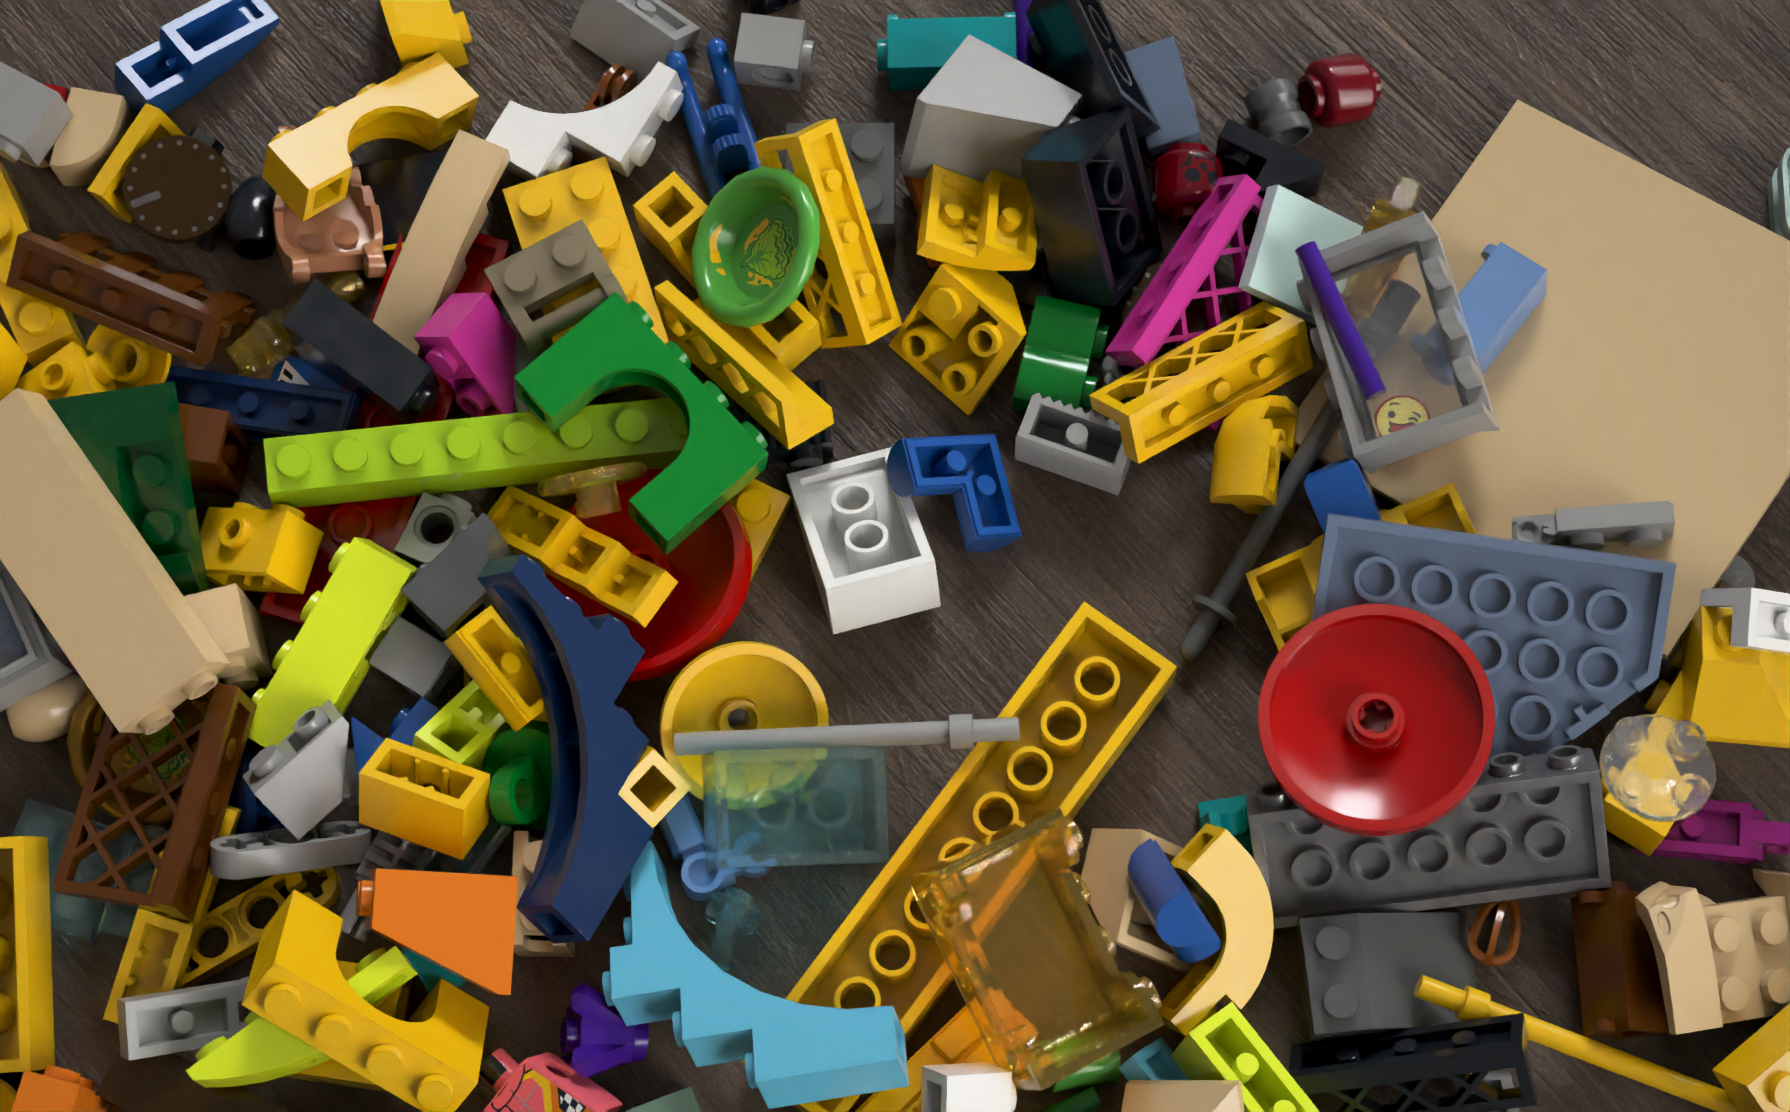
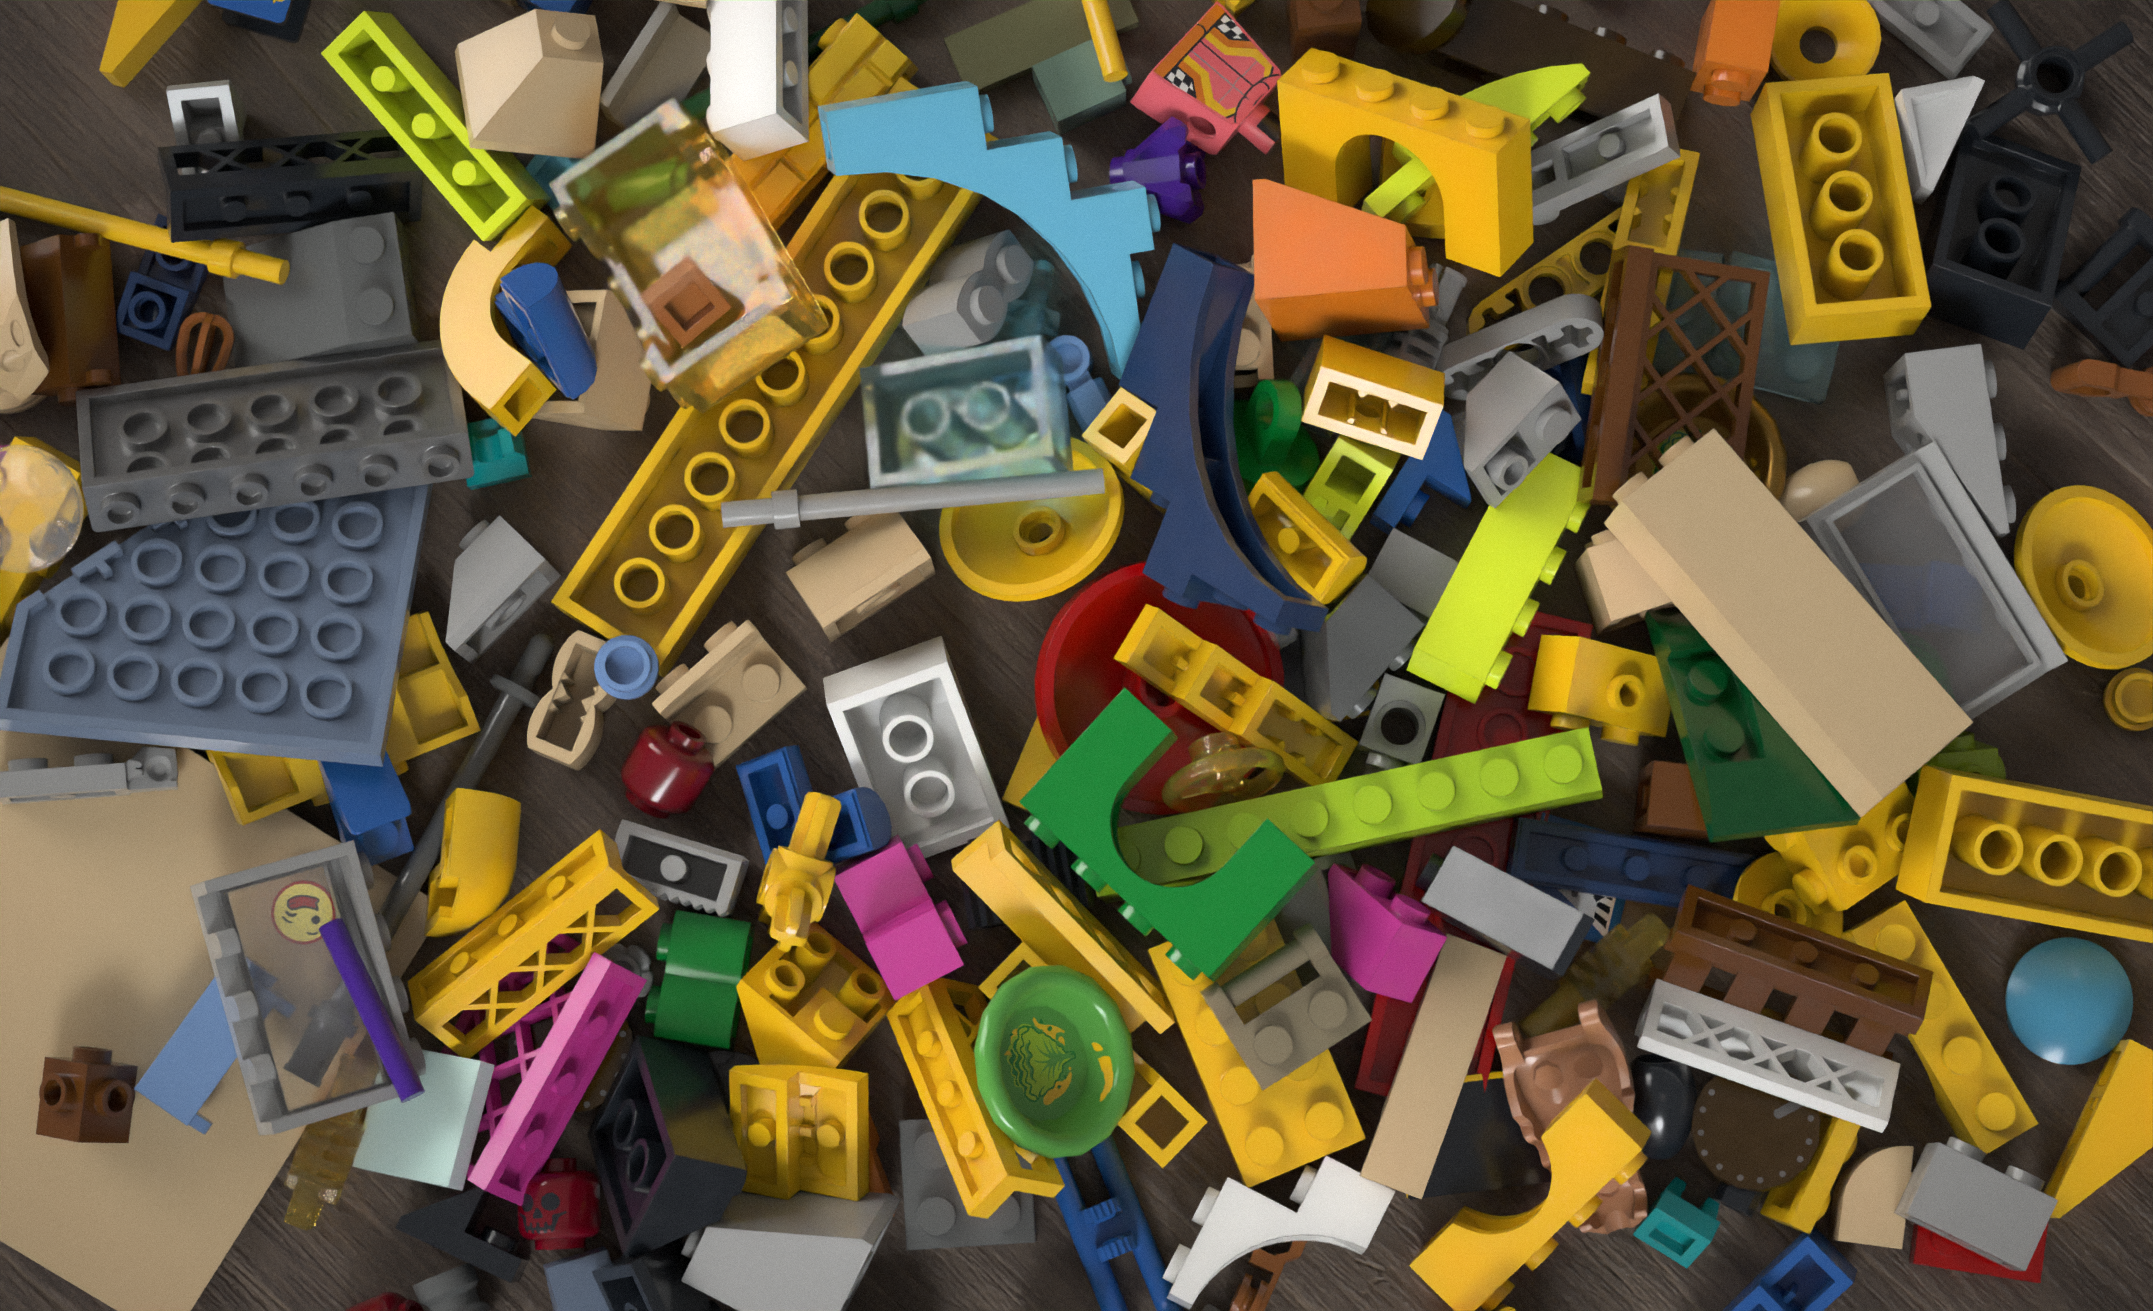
camera: 175 degrees right, 10 degrees up
red dish [1258,604,1495,836] -> none
none -> reddish brown brick [36,1046,138,1143]
none -> dark blue slope [116,214,214,351]
none -> light grey slope [446,515,561,665]
none -> tan brick [527,630,617,771]
none -> medium blue plate [594,635,659,700]
none -> dark red head [620,721,715,819]
none -> nougat tile [639,255,732,348]
none -> tan bracket [652,619,807,771]
none -> yellow bush [756,792,842,952]
none -> tan slope [786,512,936,642]
none -> dark pink brick [834,834,968,1000]
none -> light grey brick [902,229,1034,359]
none -> teal tile [1632,1177,1721,1268]
none -> white fence [1634,979,1900,1133]

